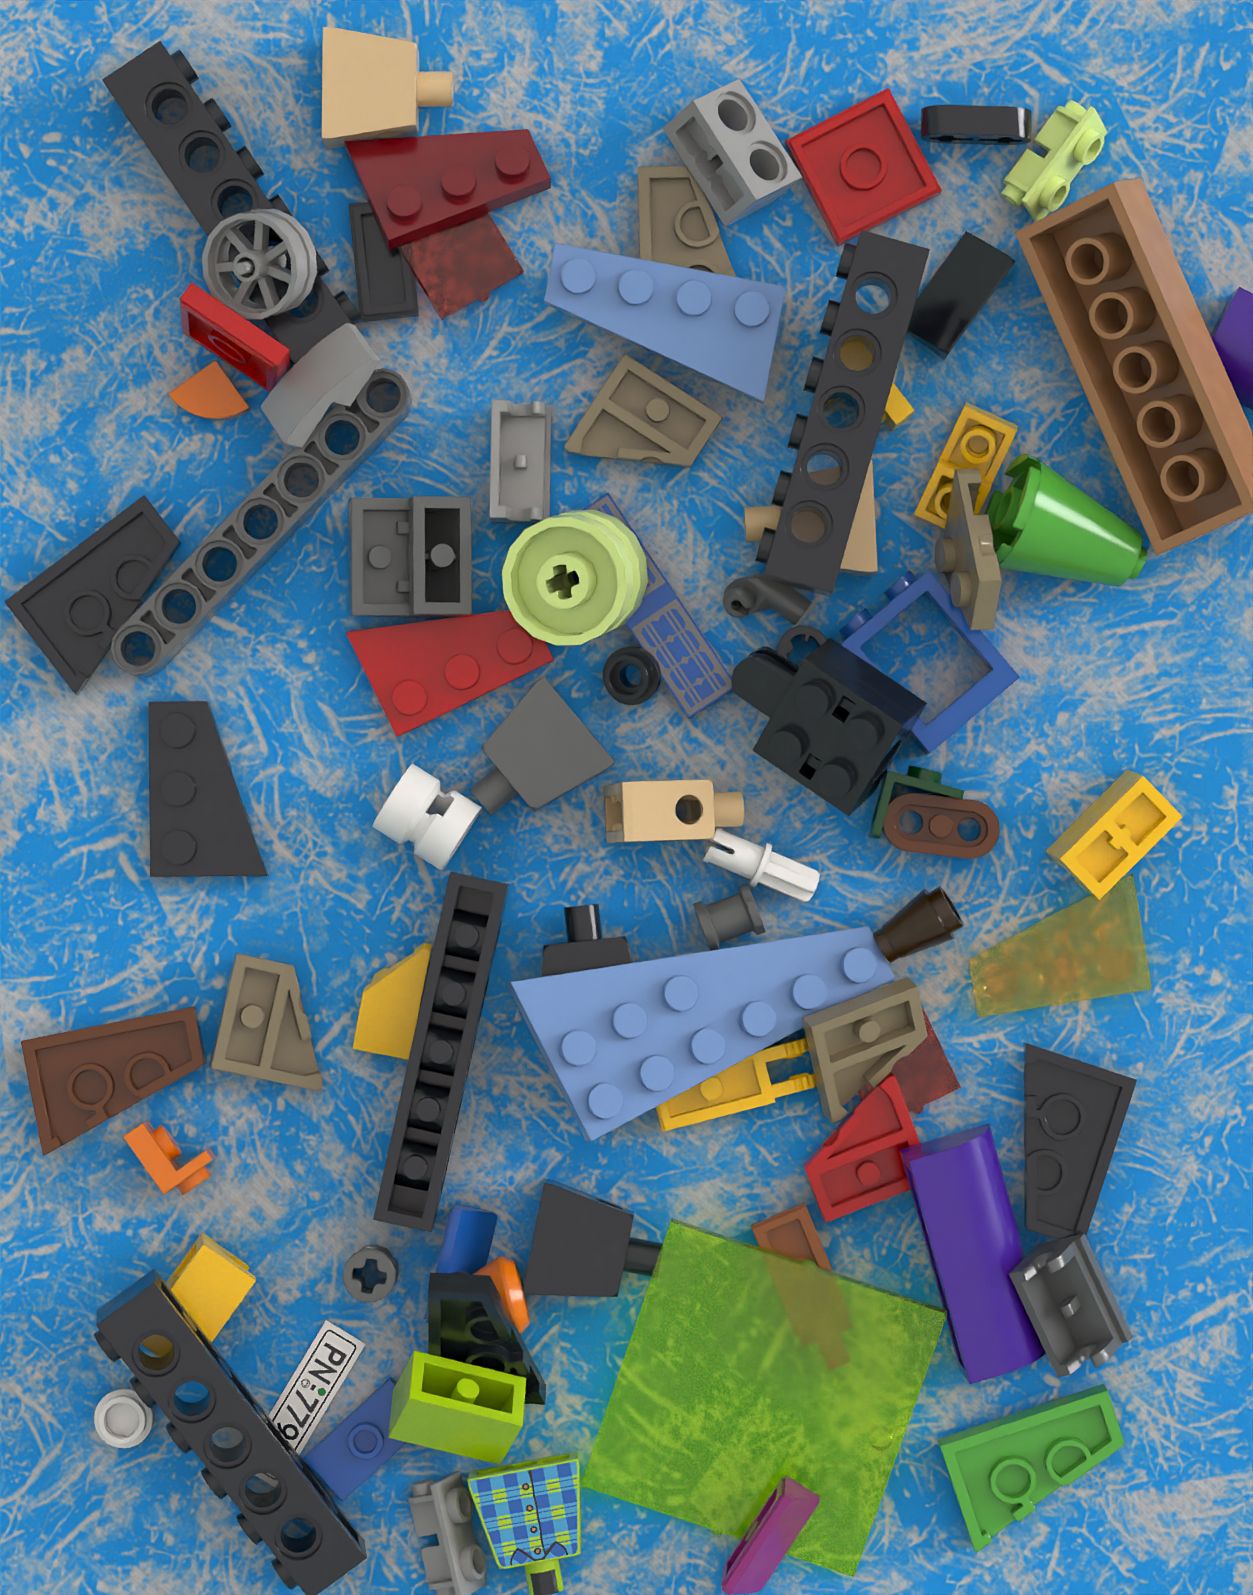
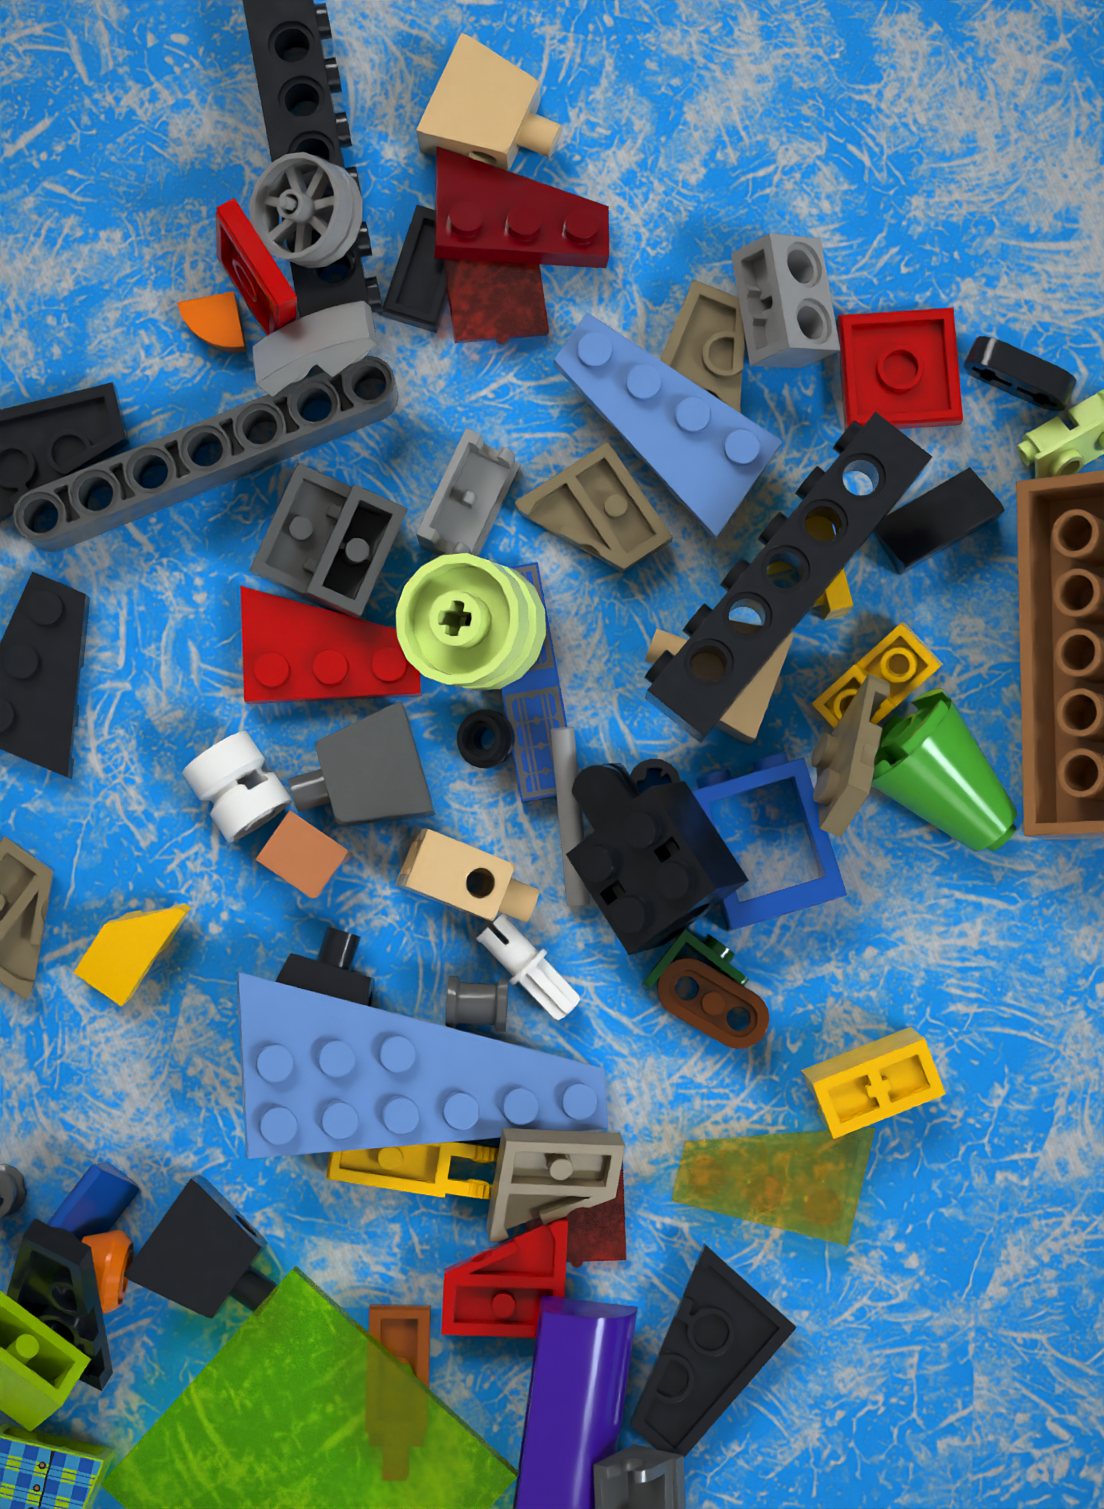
camera: 25 degrees right, 5 degrees down
black brick [373,872,510,1232] -> none
dark grey arm [723,573,812,625] -> none
dark brown cone [873,886,964,963] -> none
none -> nougat panel [255,810,353,898]
none -> light grey bar [550,727,590,906]

